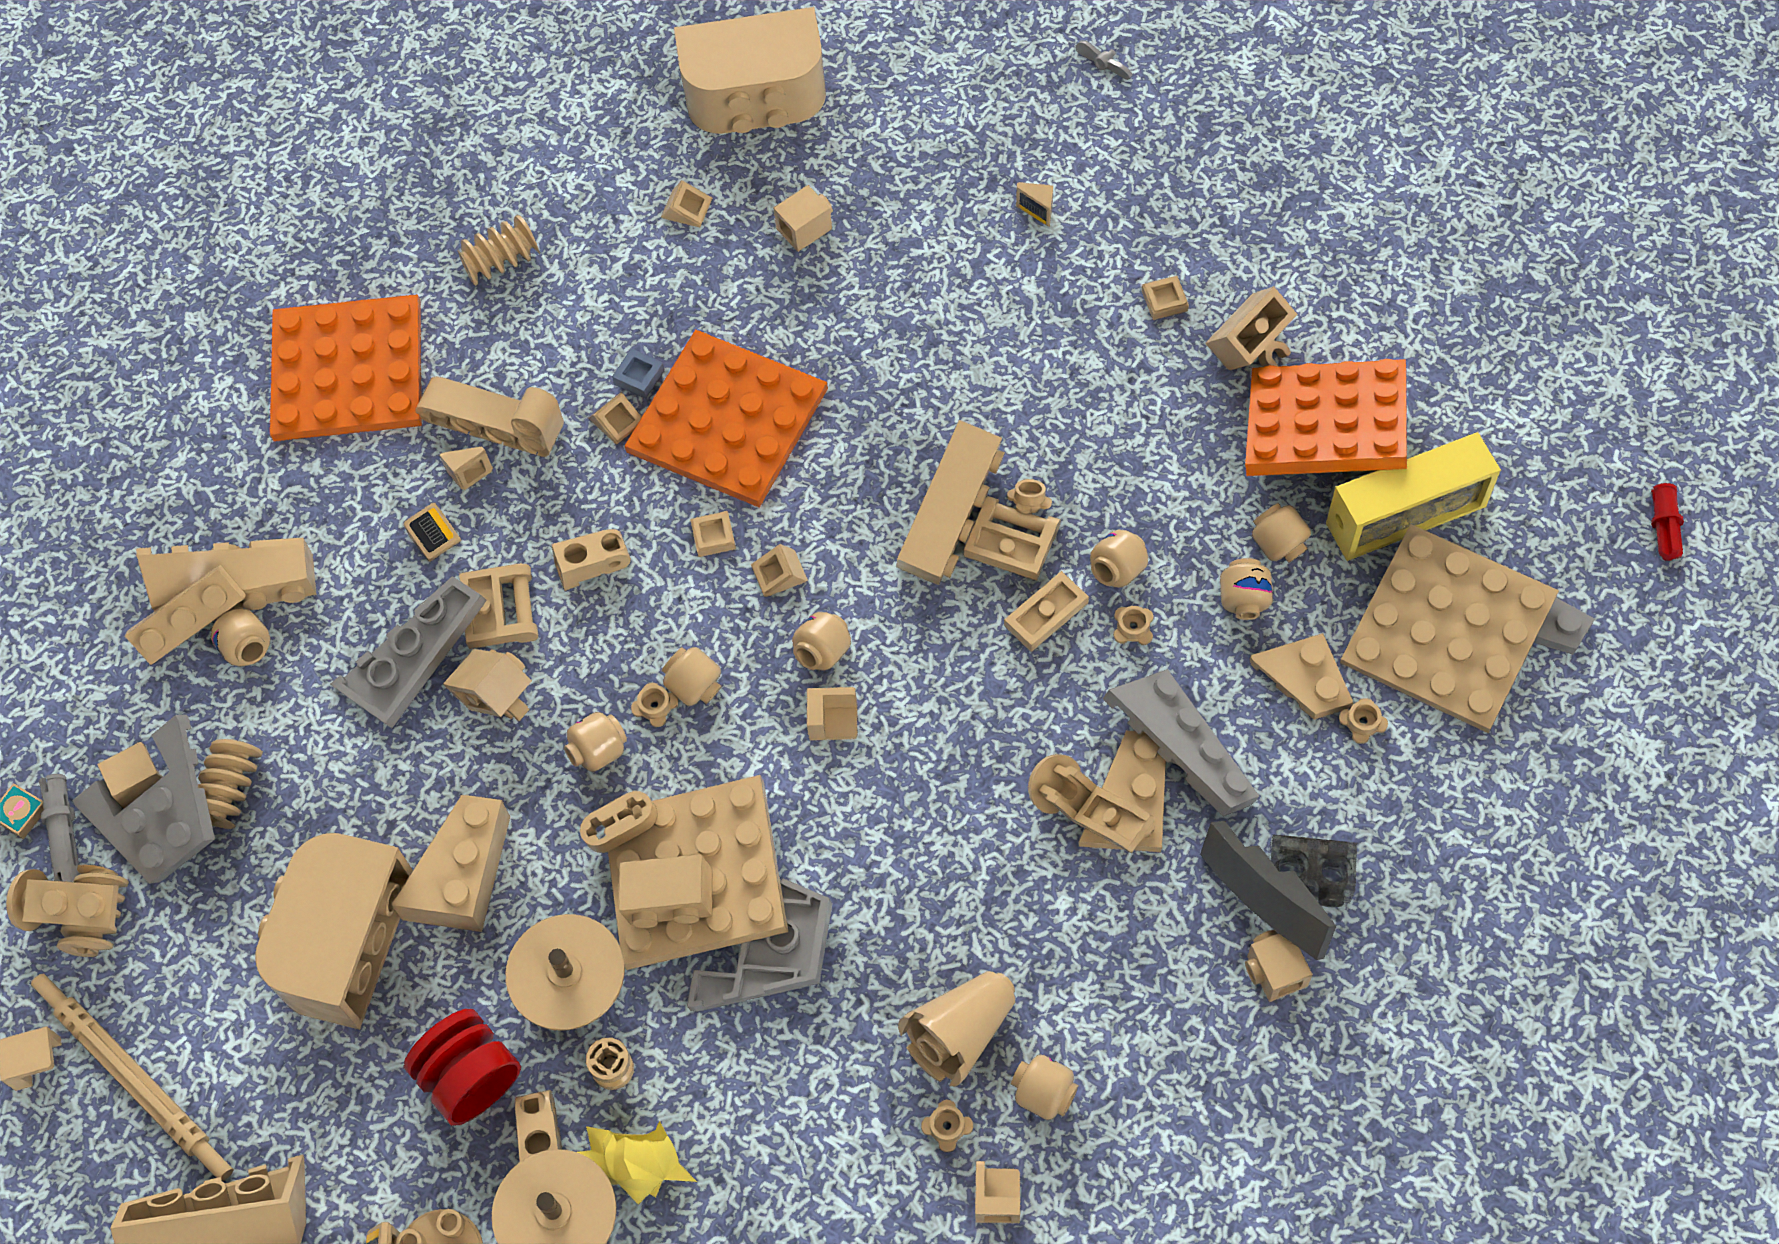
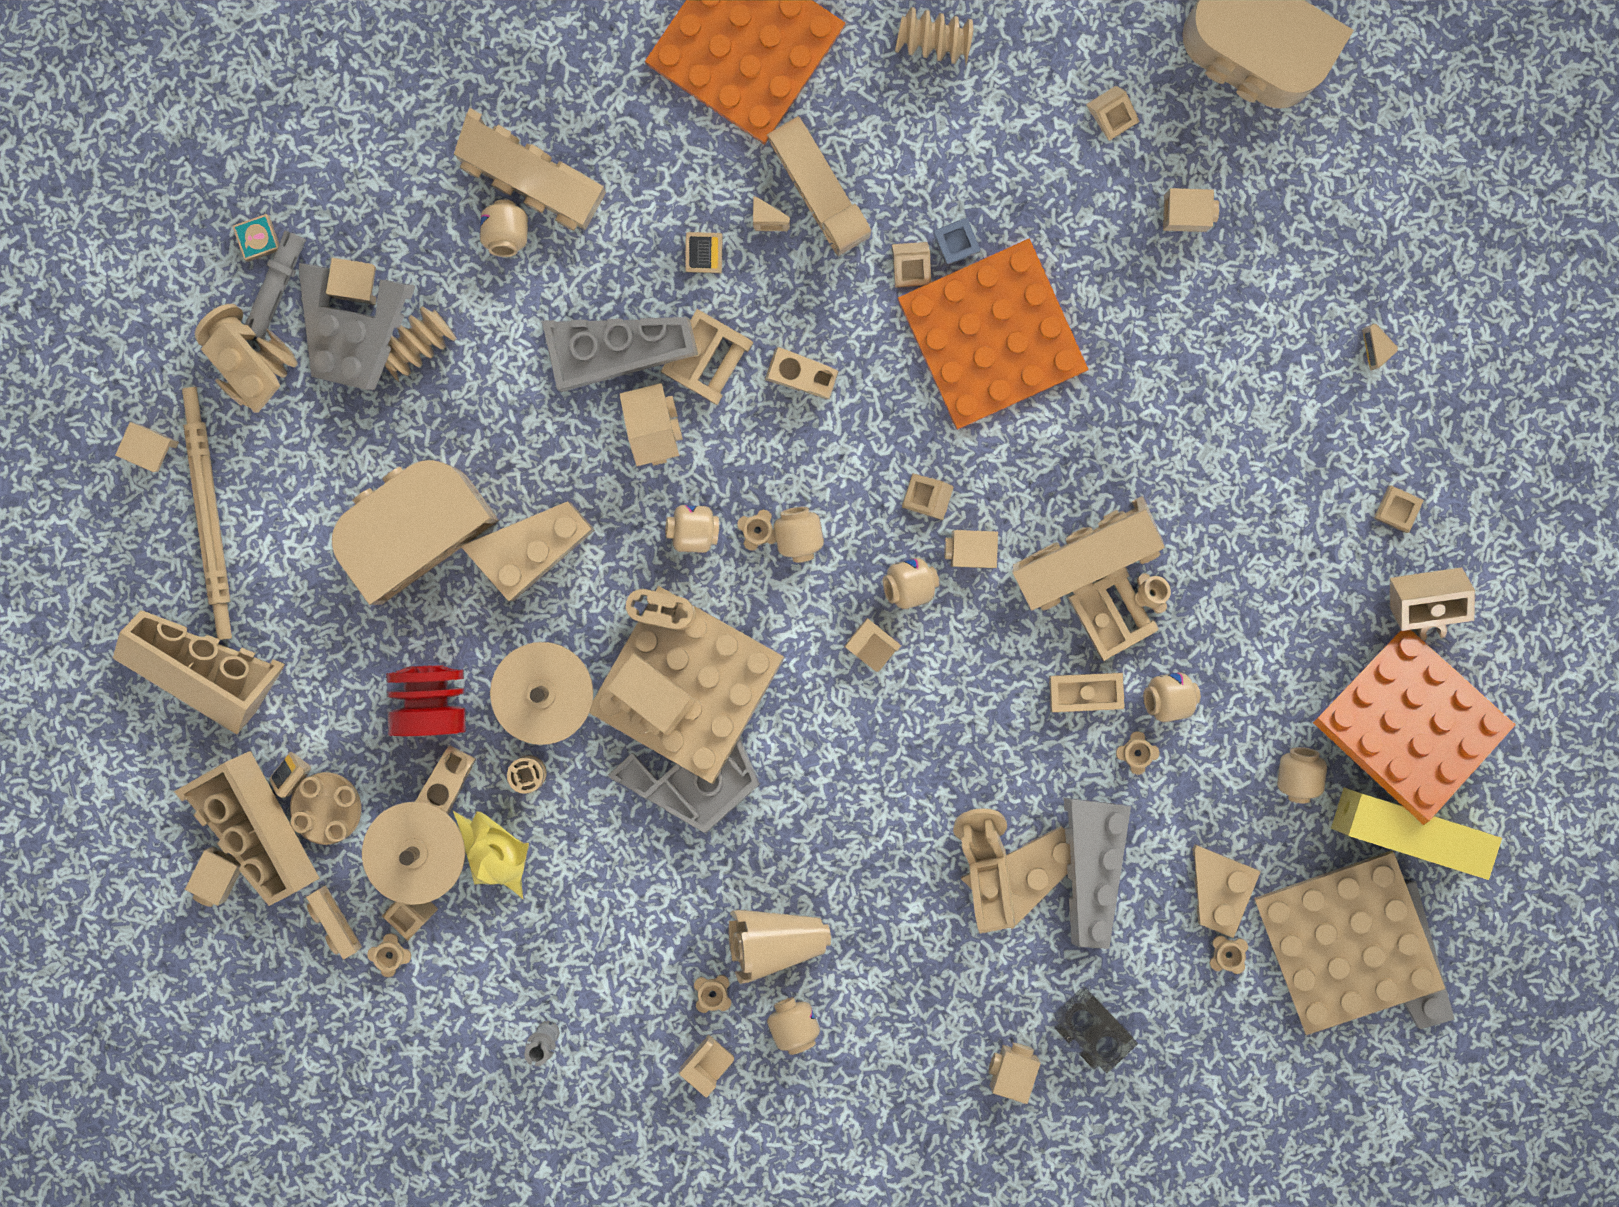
camera: 35 degrees right, 25 degrees up
tan plate [125,565,246,665] -> none
tan tile [690,511,736,557] -> none
light grey piece [1076,40,1133,80] -> none
dark grey slope [1200,821,1336,960] -> none
tan head [1220,558,1273,620] -> none
red axle [1651,483,1684,561] -> none
none -> tan brick [944,530,998,568]

